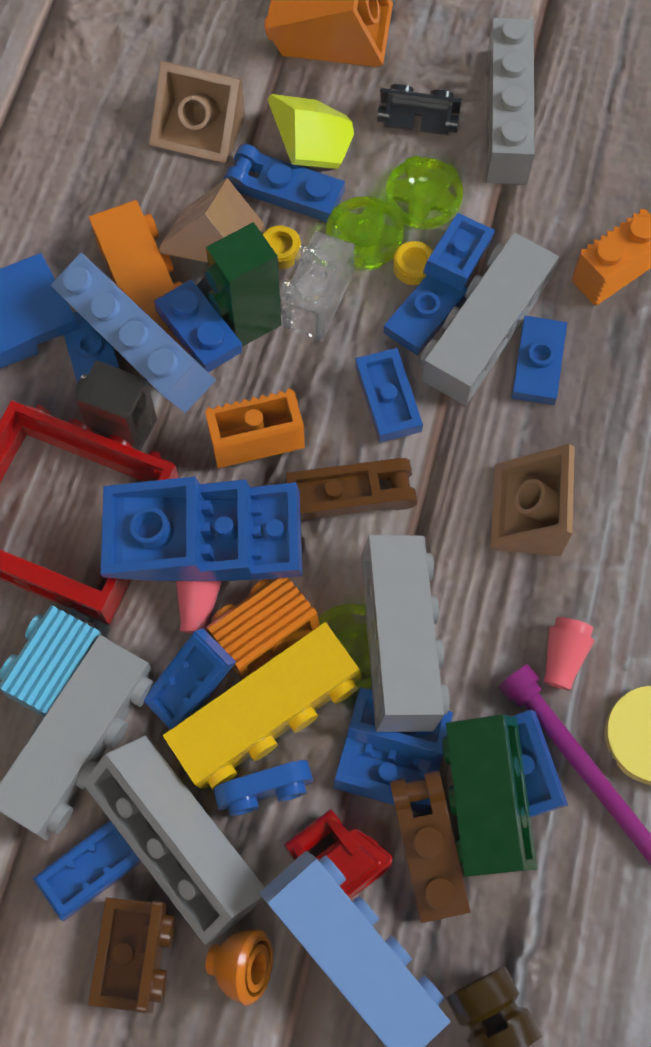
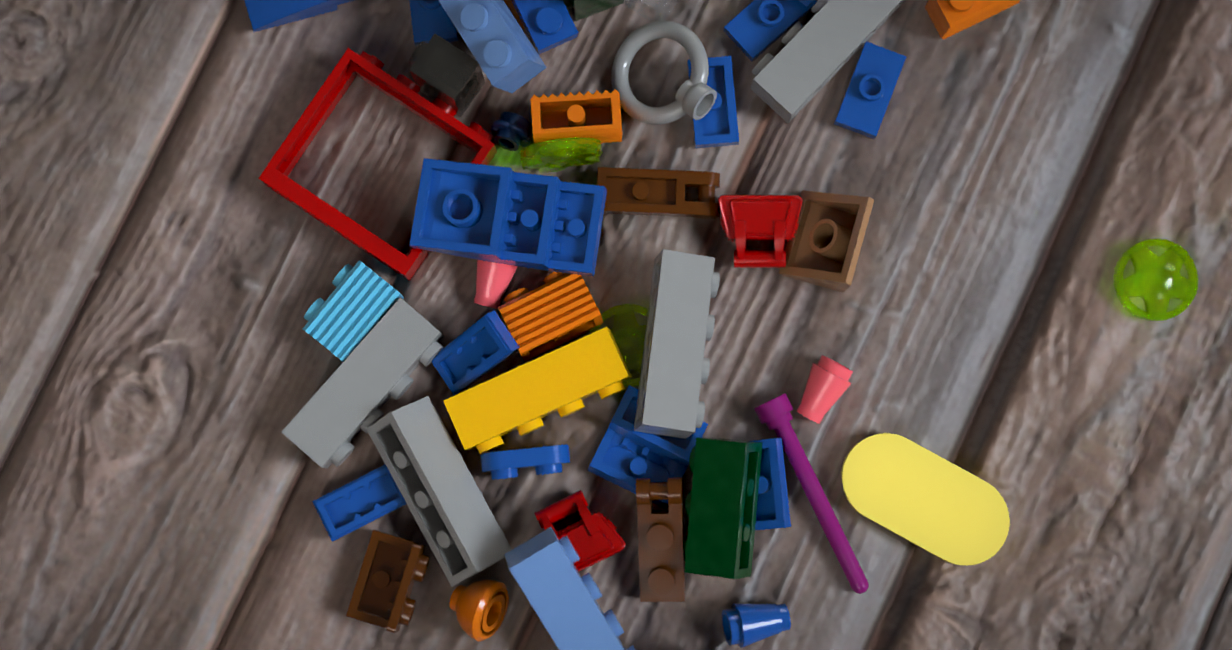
camera: 10 degrees right, 15 degrees up
none -> dark blue plate [490,112,532,151]
none -> clear neon green wheel [519,138,603,172]
none -> light grey piece [611,21,717,125]
none -> red piece [718,195,803,268]
none -> blue cone [722,603,791,648]

